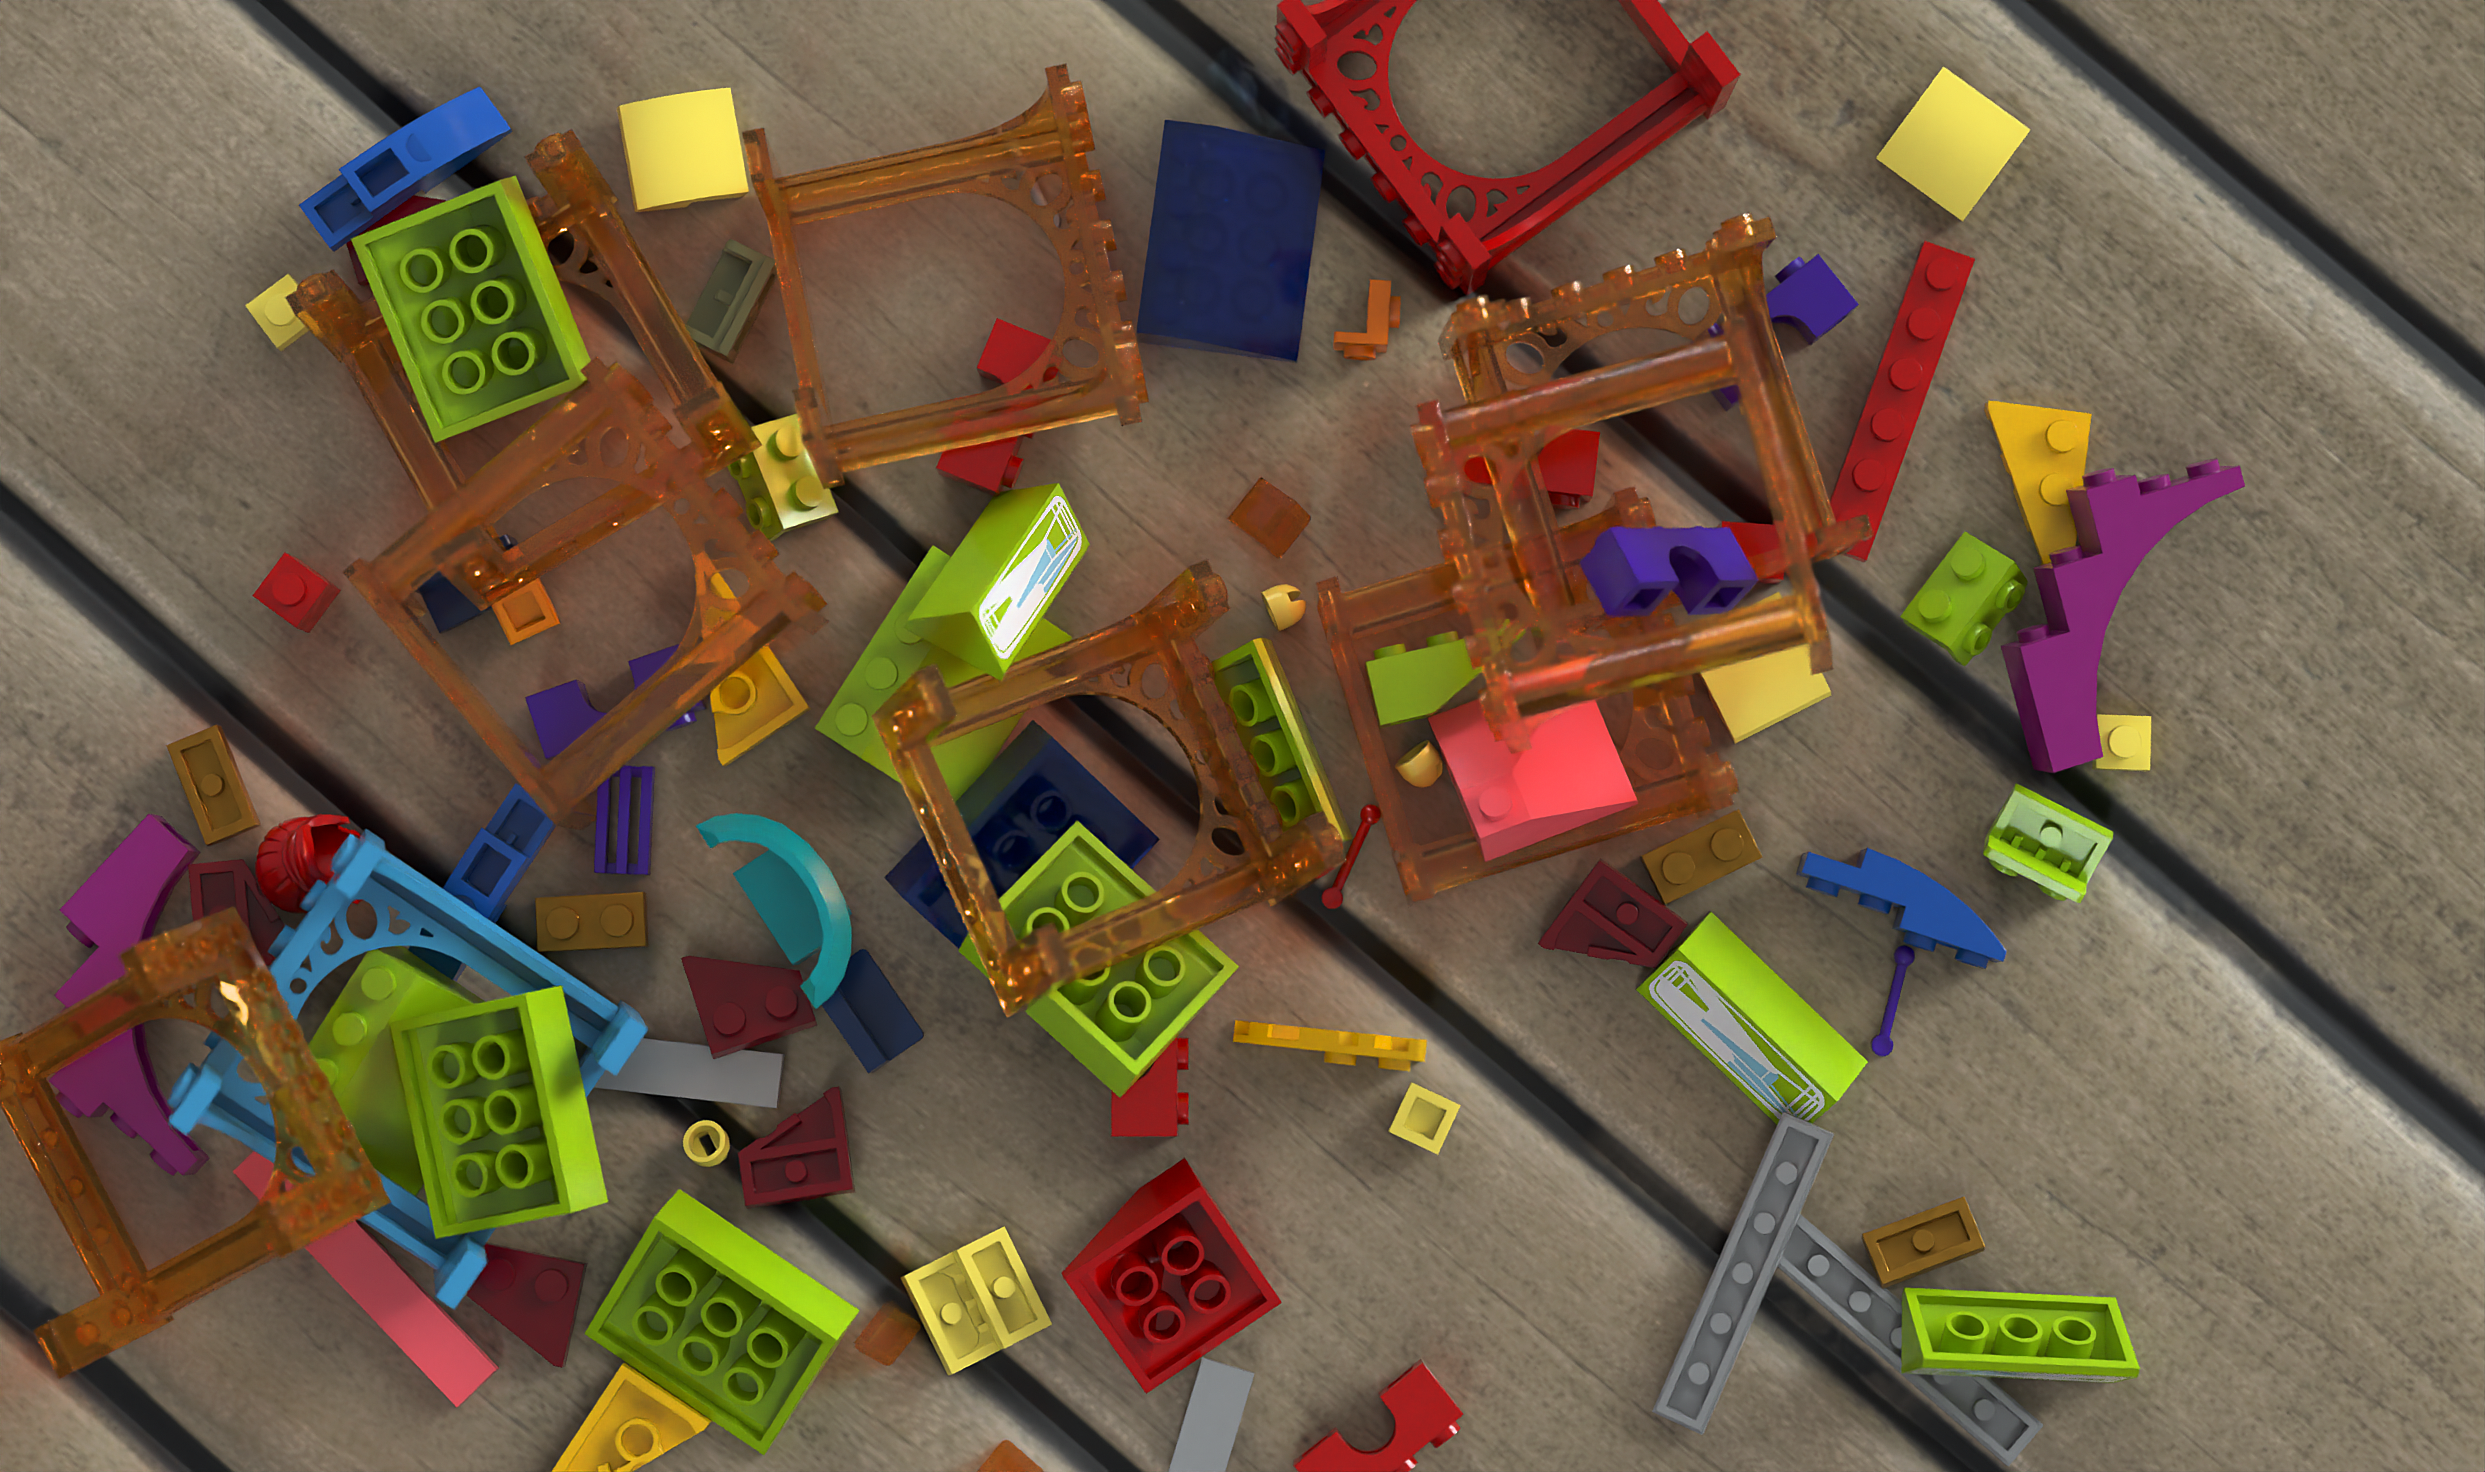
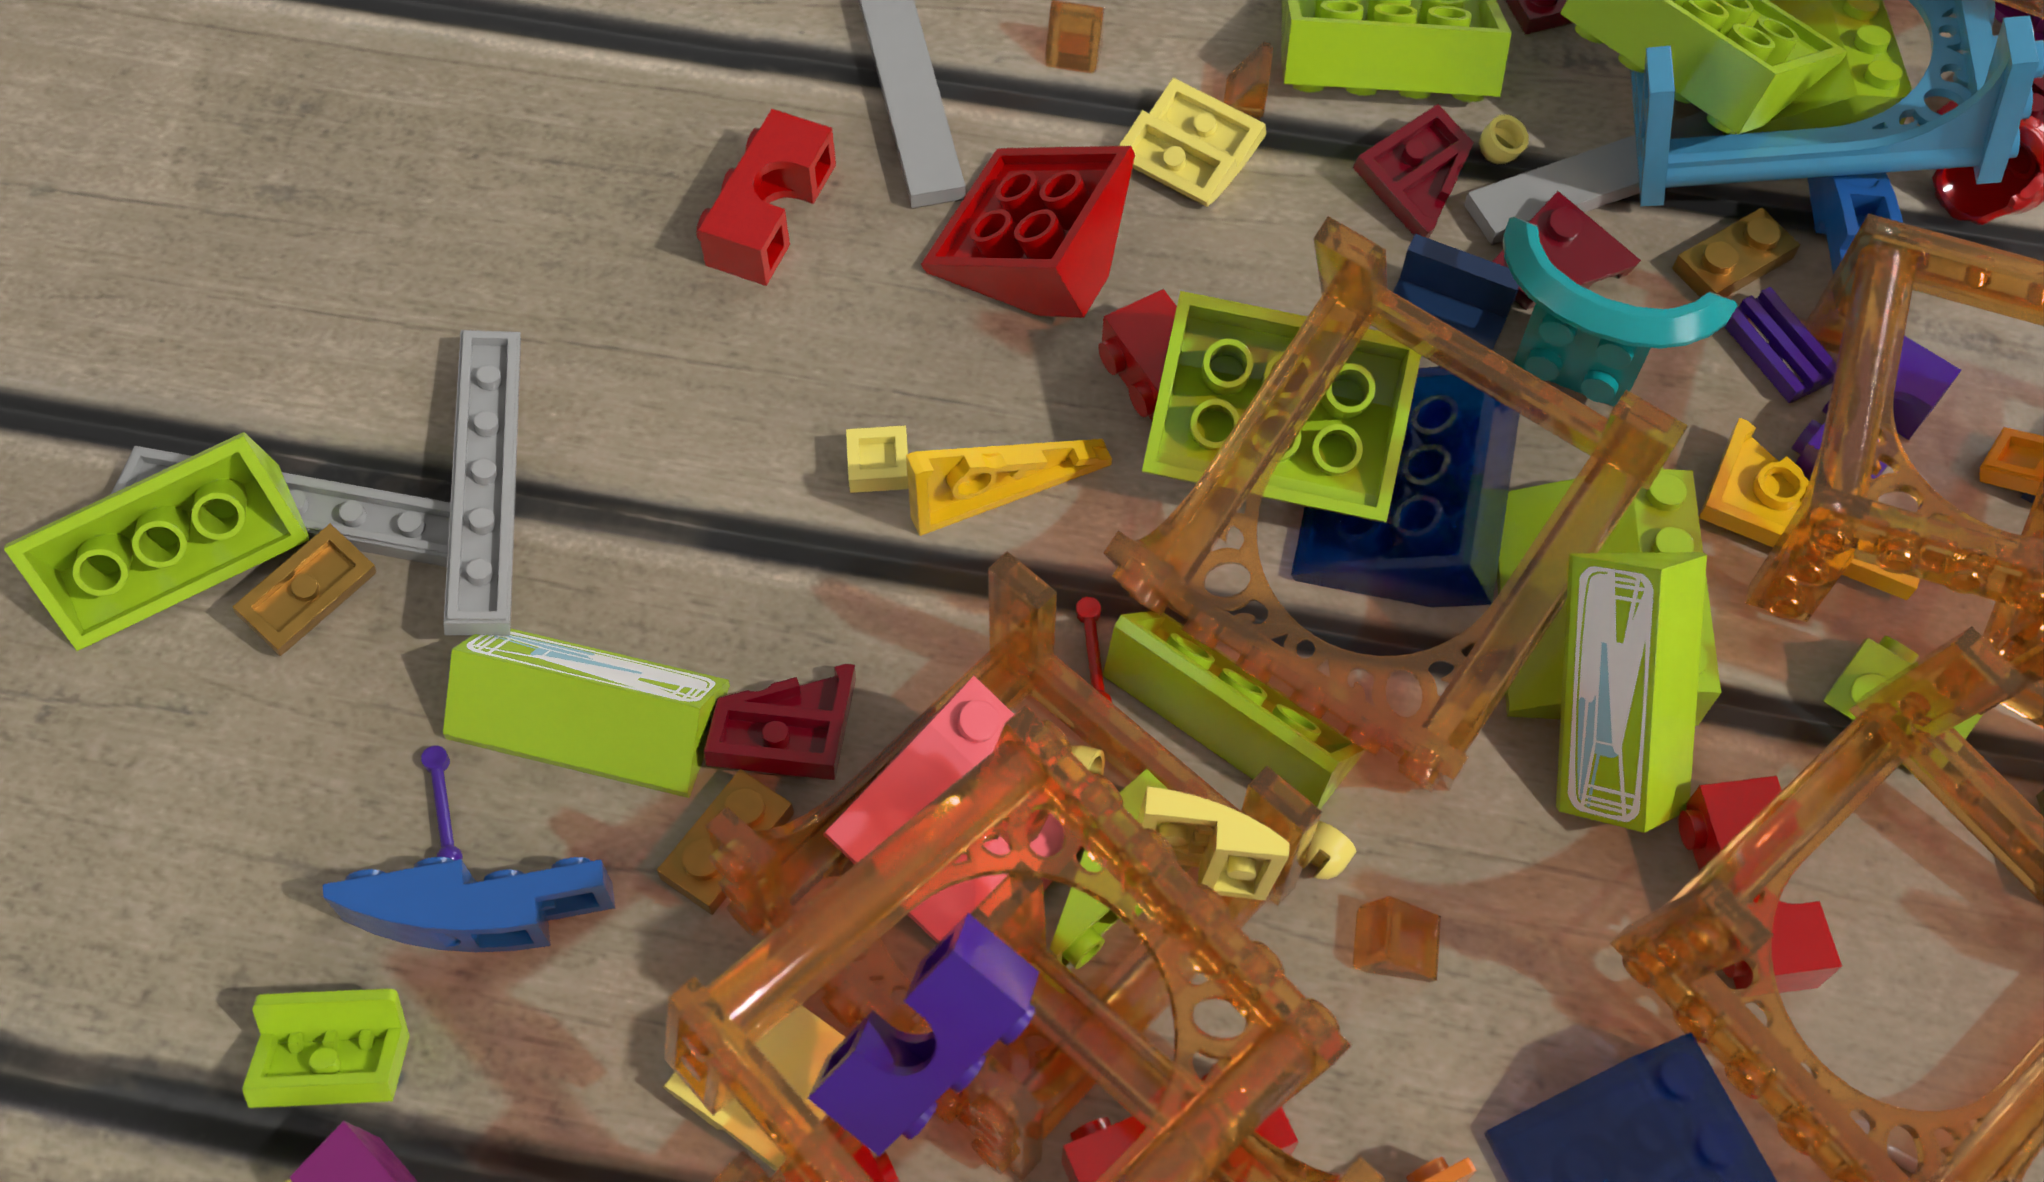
camera: 145 degrees right, 25 degrees down
none -> light yellow slope [1131,786,1289,900]

